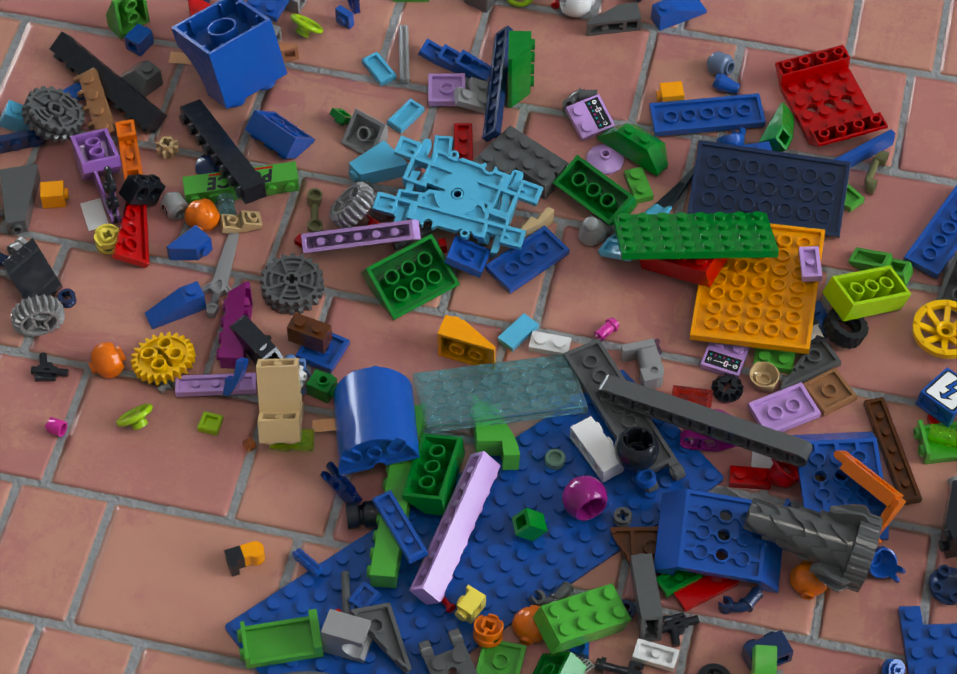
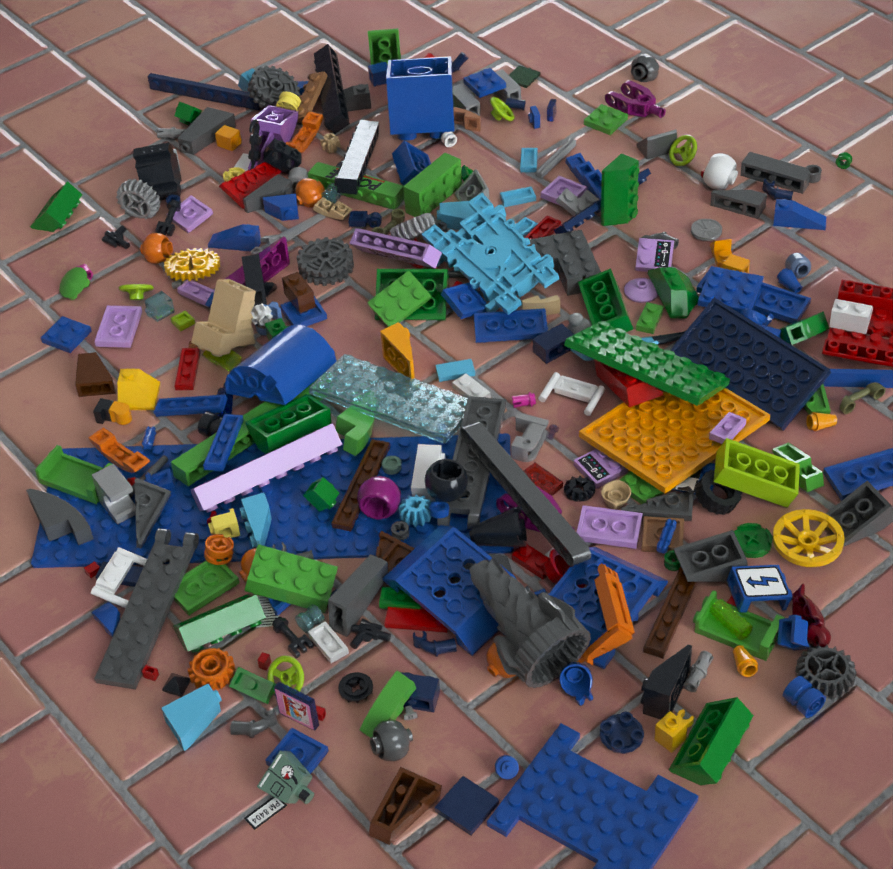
camera: 40 degrees right, 10 degrees down
none -> blue plate [41,316,92,353]
none -> bright green dish [59,267,90,300]
none -> reddish brown slope [75,352,116,397]
none -> orange slope [88,427,150,473]
none -> lavender plate [94,305,142,348]
none -> yellow slope [117,369,160,410]
none -> clear light blue brick [144,291,175,322]
none -> blue tile [154,394,228,417]
none -> black hinge [155,200,181,236]
none -> lavender plate [166,195,213,233]
none -> red tile [175,348,201,391]
none -> medium azure slope [239,493,272,548]
none -> dark grey slope [243,174,294,213]
none -> light yellow wheel [276,91,301,111]
none -> clear light blue wheel [295,604,325,633]
none -> reddish brown tile [332,439,390,531]
none -> dark blue plate [348,211,382,228]
none -> bright green plate [367,271,431,327]
none -> medium azure gear [399,494,432,528]
none -> bright green brick [403,153,462,217]
none -> white bush [441,132,457,147]
none -> black cone [469,506,527,547]
none -> dark blue pin [506,97,526,110]
none -> dark blue brick [533,323,574,364]
none -> white plate [538,372,605,416]
none -> blue axle [656,519,677,554]
none -> green bush [664,550,680,571]
none -> dark grey slope [674,530,748,582]
none -> light grey wheel [691,219,722,241]
none -> blue plate [698,266,764,313]
none -> light orange slope [710,239,732,268]
none -> green tile [733,523,773,558]
none -> light orange cone [806,412,837,431]
none -> white slope [829,299,873,334]

